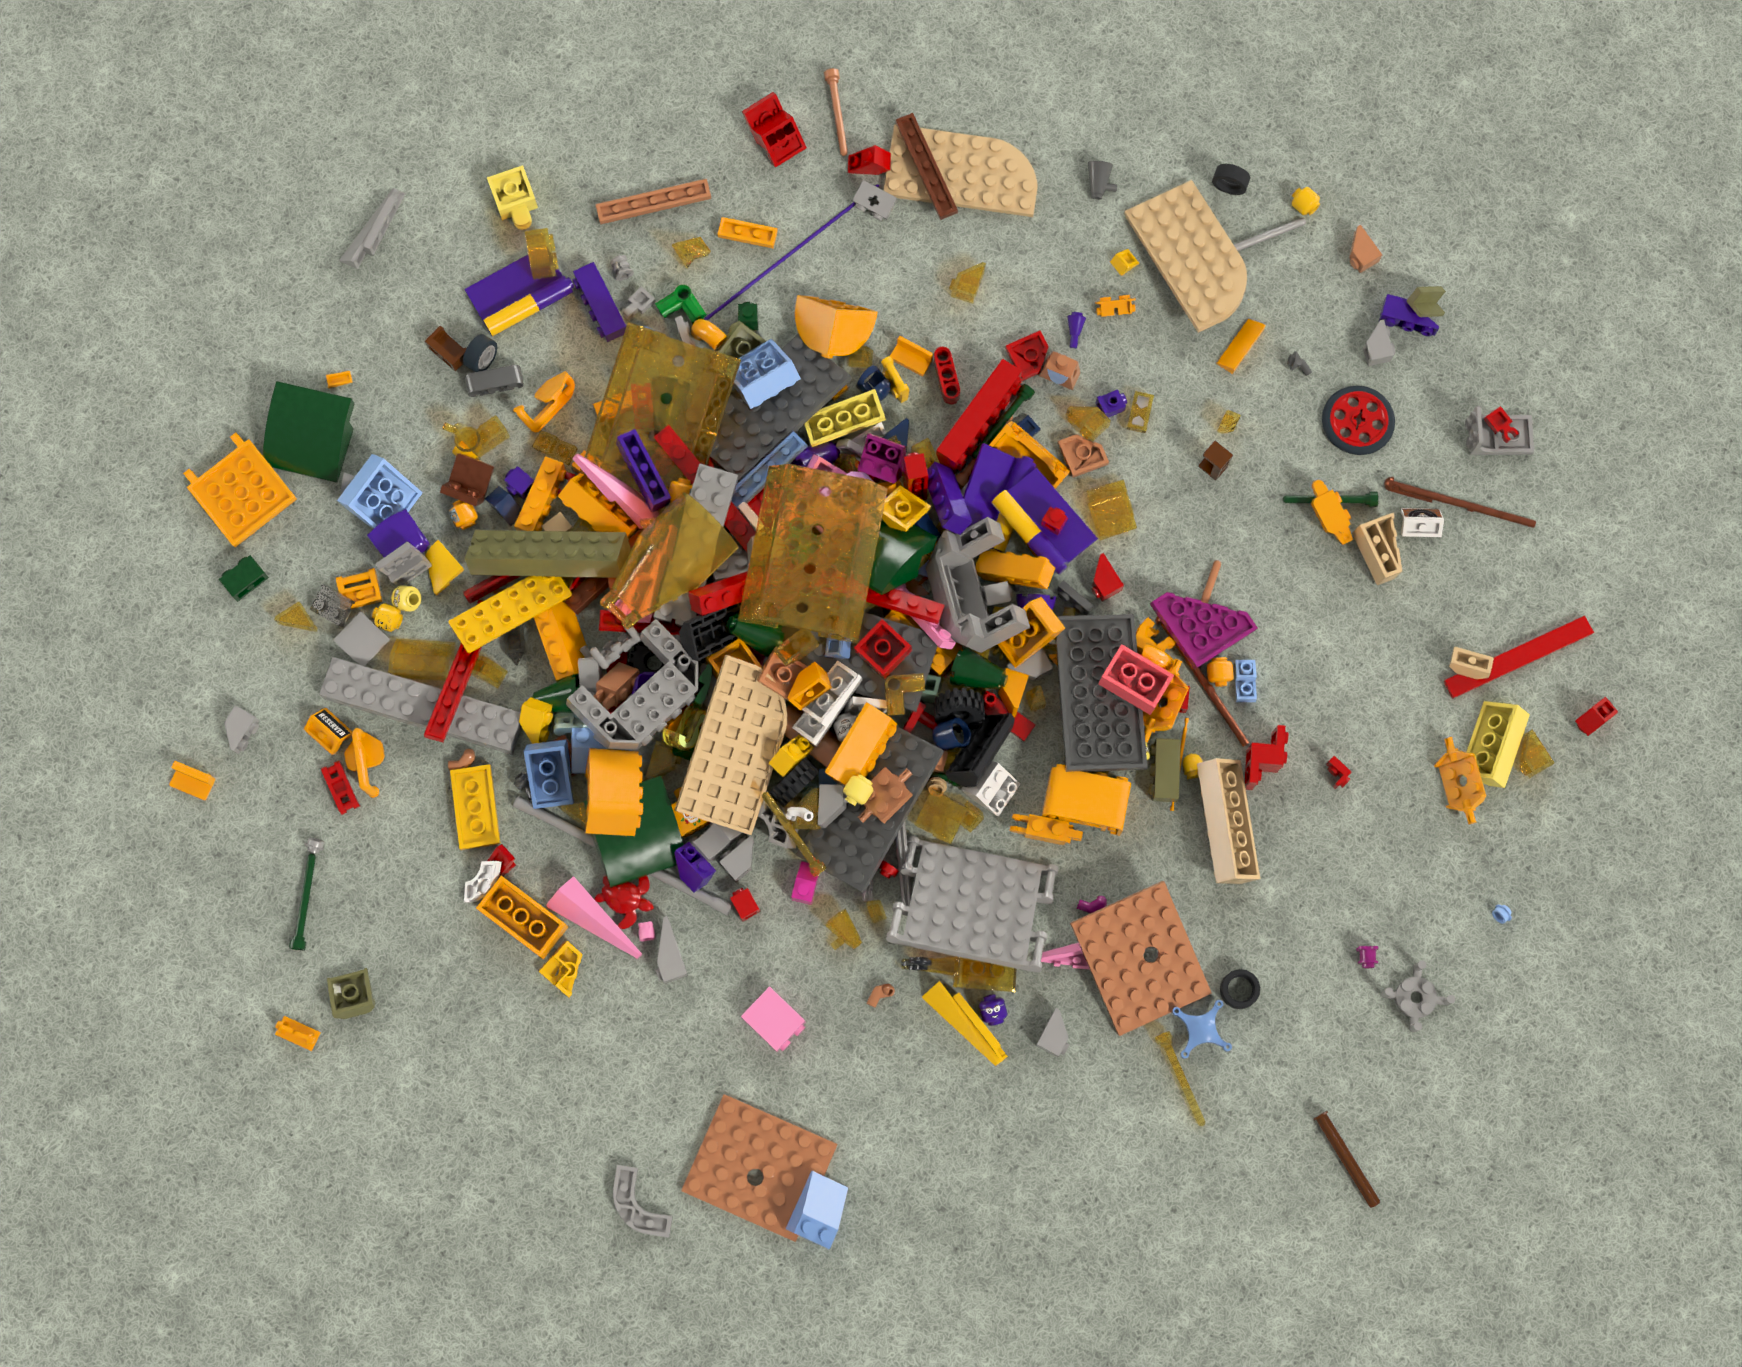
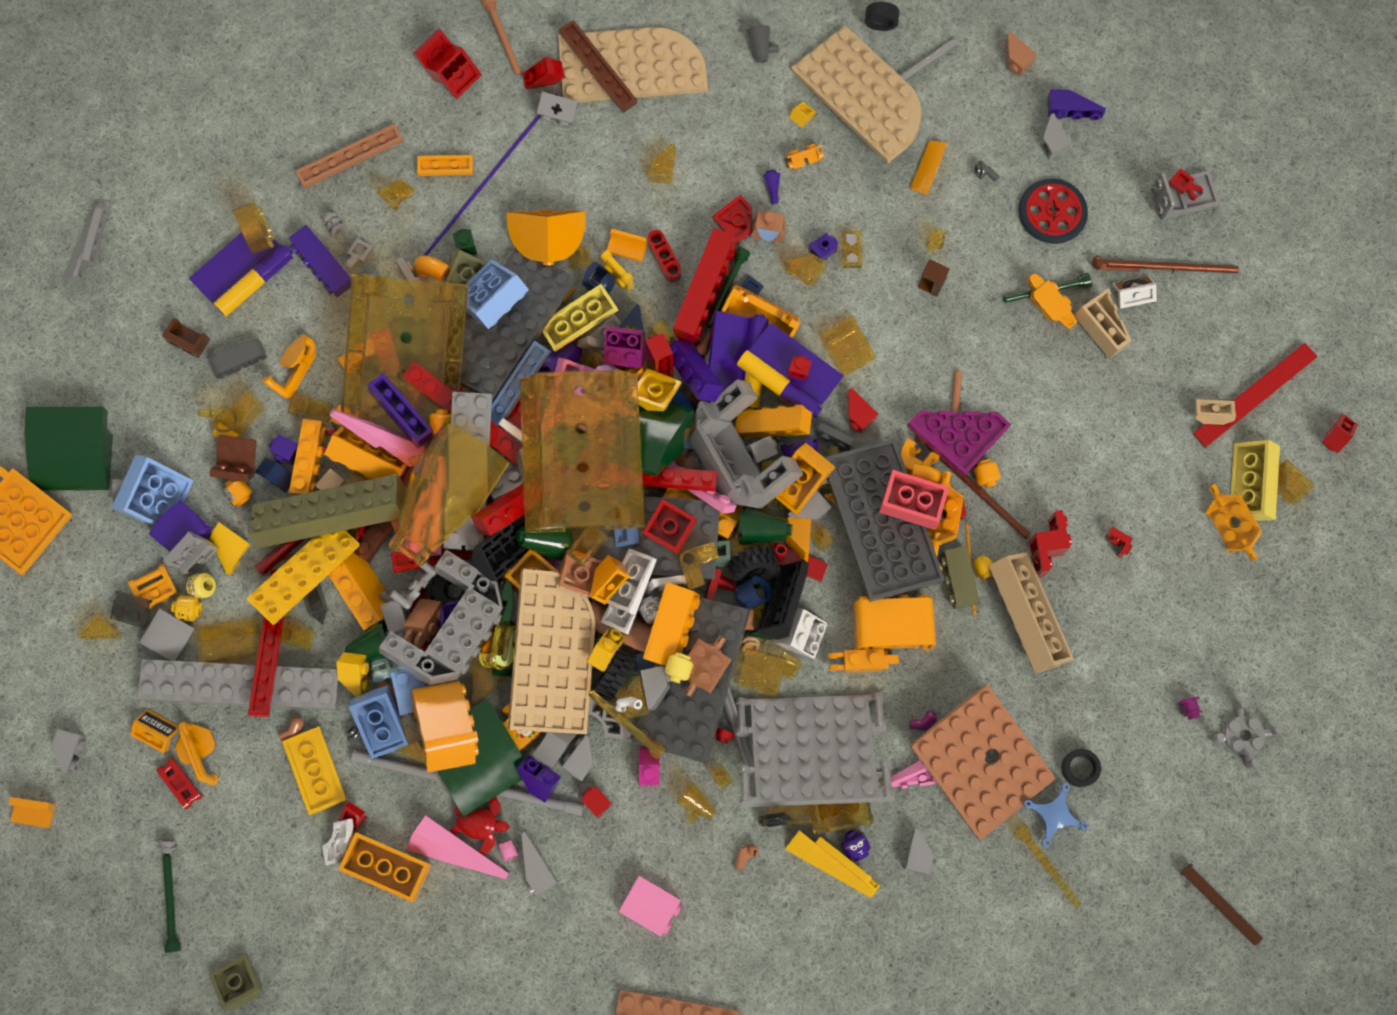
camera: 15 degrees left, 0 degrees up
dark green brick [219,555,269,602] -> none
light orange piece [326,371,353,388] -> none
black wheel [463,334,498,372] -> none
light yellow brick [487,165,538,230] -> none
yellow slope [538,941,583,998] -> none
green piece [655,285,707,324] -> none
nougat plate [1058,434,1109,478] -> none
light blue slope [1235,660,1257,702] -> none
yellow head [1292,187,1320,215] -> none
olive panel [1407,286,1446,317] -> none
light blue plate [1492,904,1512,924] -> none

